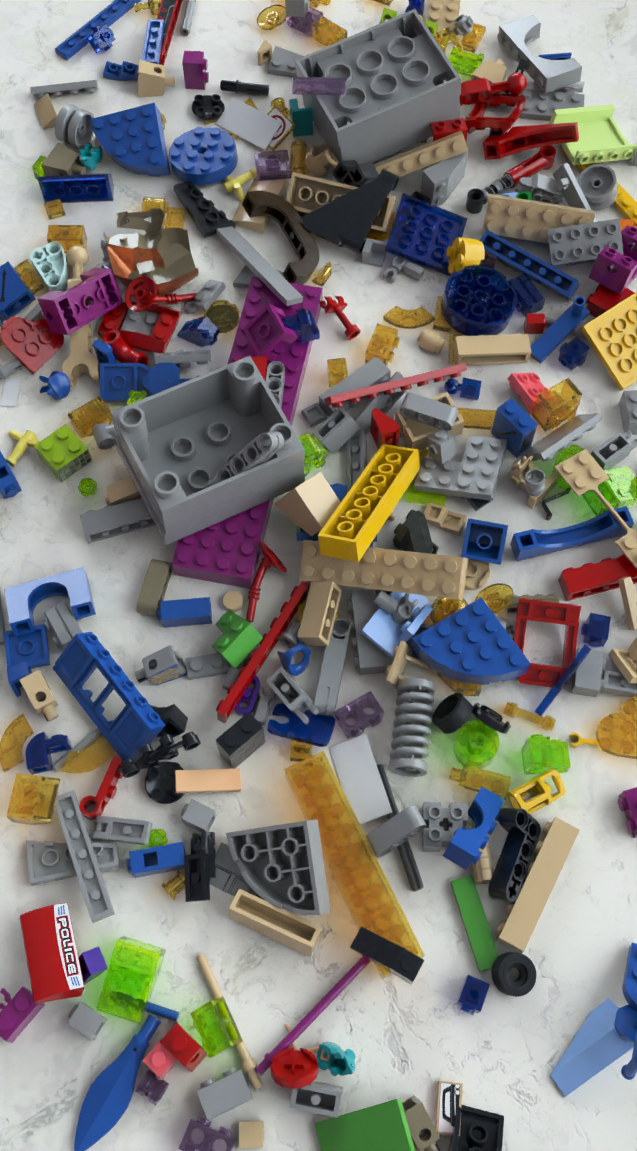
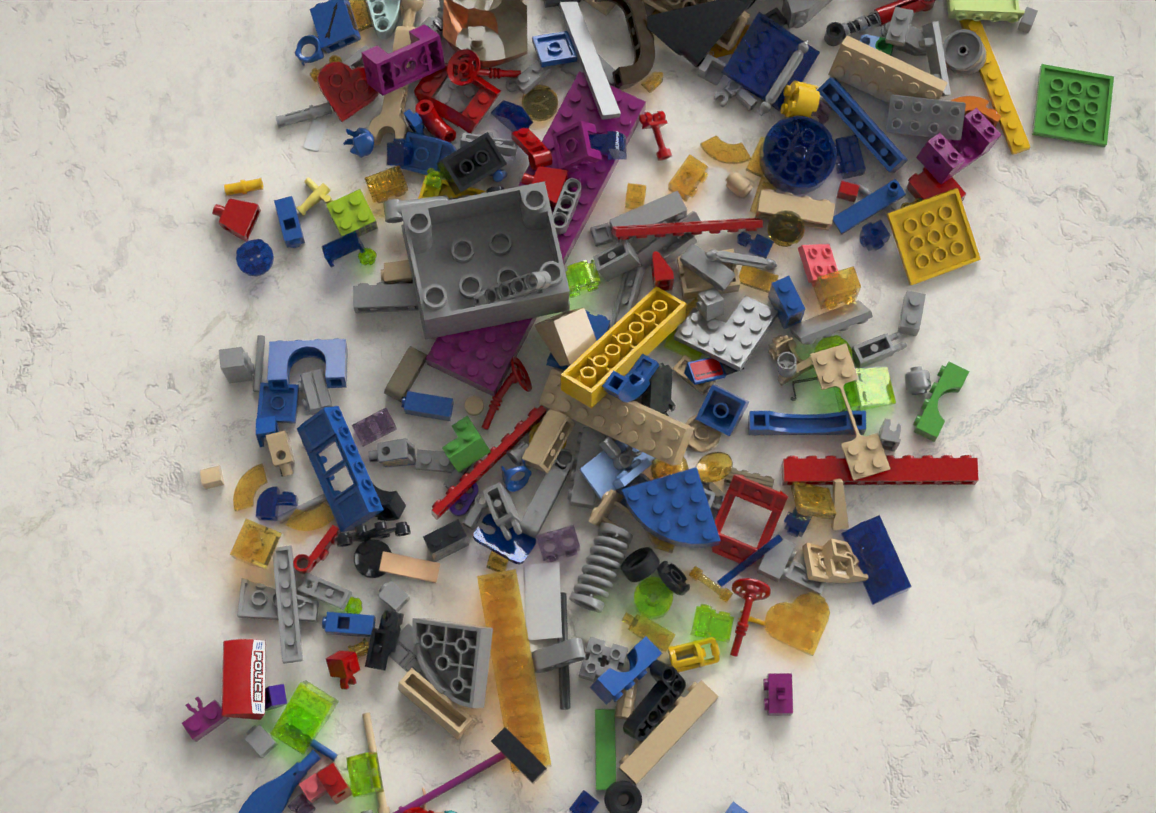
camera: 15 degrees right, 10 degrees up
none -> clear blue hinge [321,231,365,268]
none -> red brick [326,651,360,690]
none -> clear purple brick [352,408,397,447]
none -> clear blue brick [387,138,413,166]
none -> black slope [436,132,507,195]
none -> red plate [511,128,553,170]
none -> plate [532,31,577,67]
none -> blue arch [602,354,659,402]
none -> slope [684,357,726,385]
none -> light grey wheel [705,249,777,270]
none -> red dish [730,578,771,657]
none -> light grey wheel [760,40,809,116]
none -> clear yellow tile [767,210,805,247]
none -> clear yellow plate [791,482,836,520]
none -> light grey plate [885,7,914,46]

